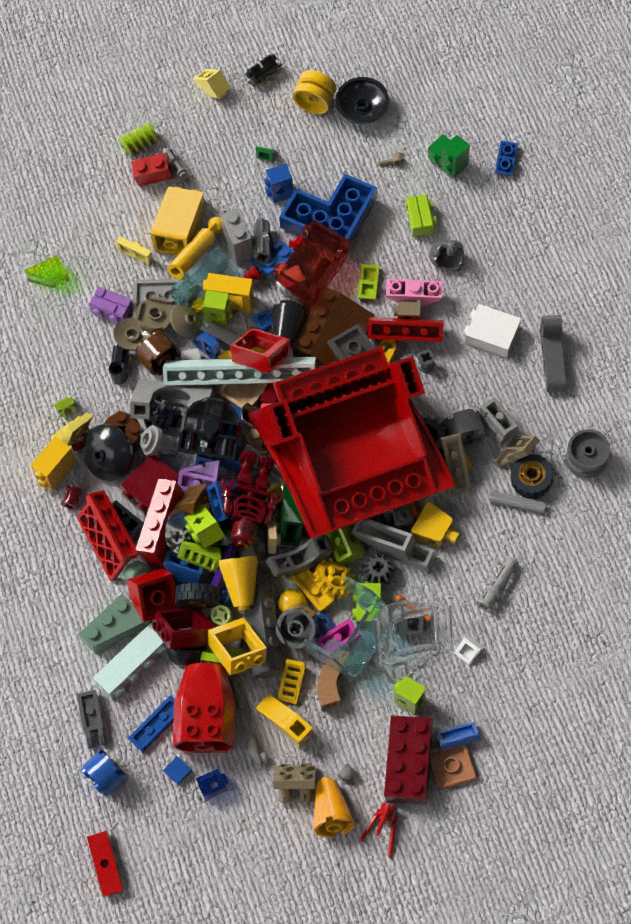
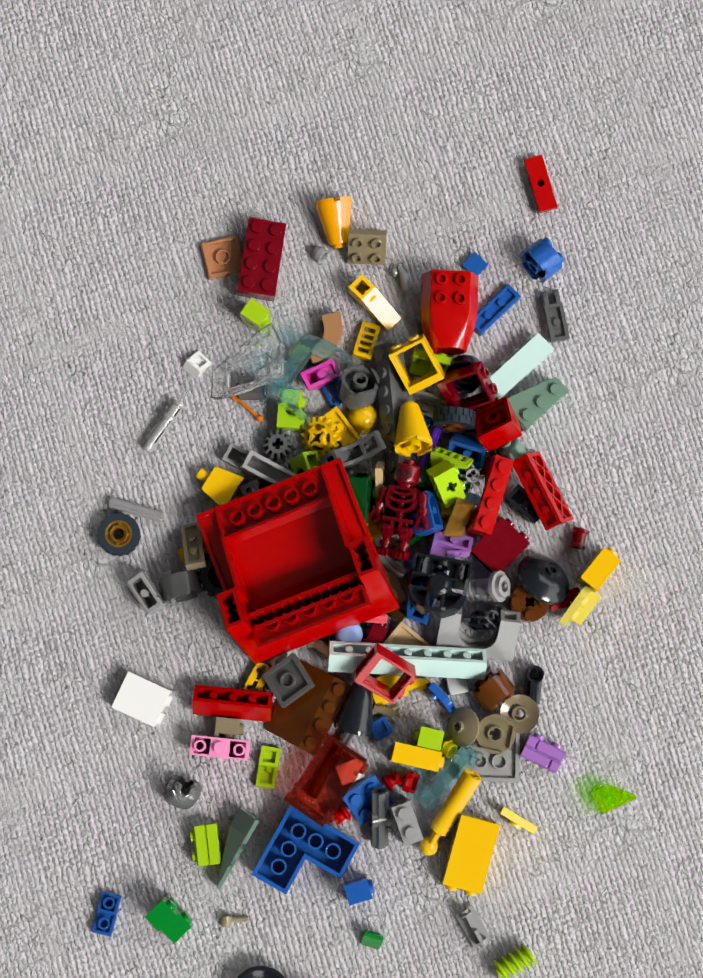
camera: 175 degrees right, 15 degrees up
lime tile [53,396,75,418] -> none
red brick [131,153,173,187] -> none
clear blue brick [196,769,229,802] -> none
dark grey panel [200,321,240,351] -> none
yellowish green wheel [211,605,233,625] -> none
red plant [359,803,398,858] -> none
dark grey bush [418,350,435,373] -> none
blue tile [436,722,481,751] -> none
dark tan wing [493,435,540,468] -> none
dark grey beam [540,315,566,392] -> none
dark grey wheel [565,429,610,478] -> none
none -> sand green wedge [216,807,261,890]
none -> red plate [394,771,420,794]

